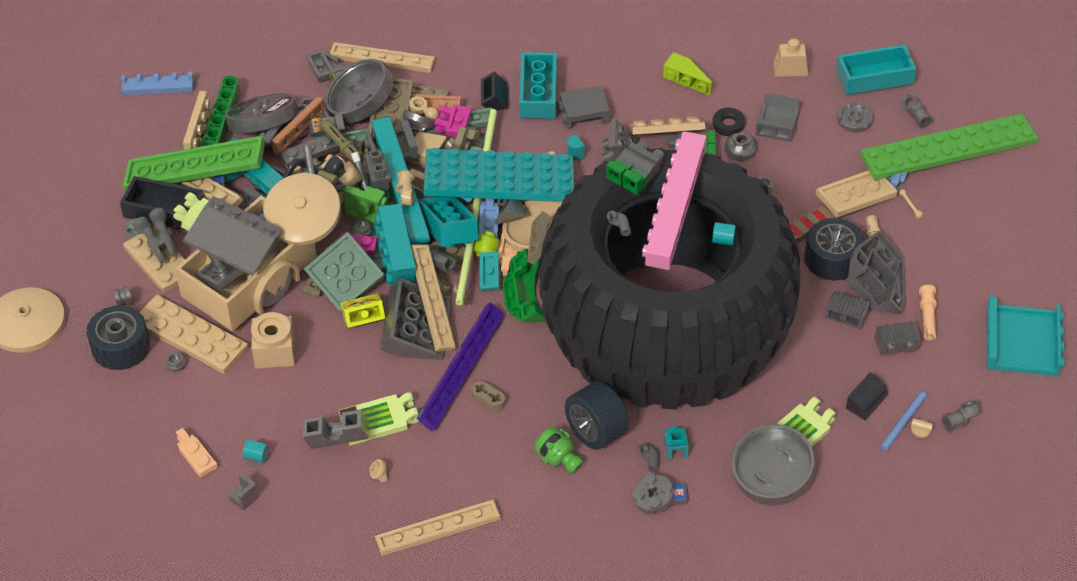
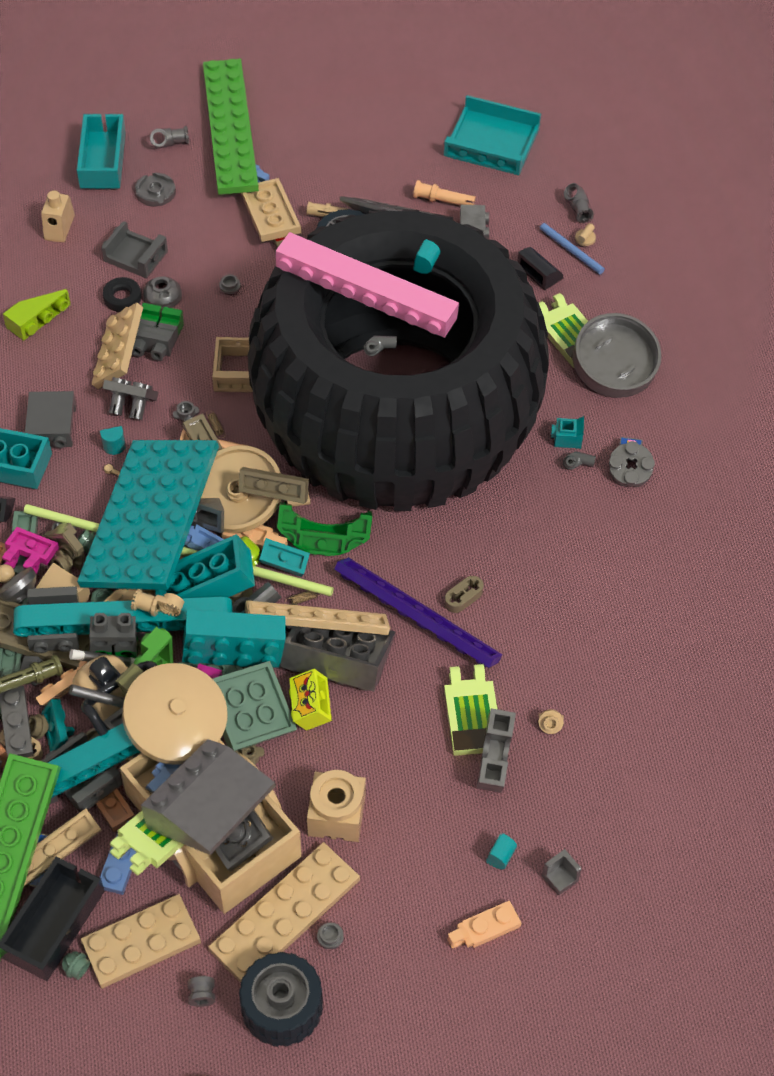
camera: 80 degrees left, 5 degrees up
dark grey piece [133,208,177,263] -> none
tan tile [375,500,500,556] -> none
bright green piece [534,427,583,473] -> none
black wheel [565,381,629,450] -> none
hips [606,140,664,195] -> none
tan hinge [899,189,923,219] -> none

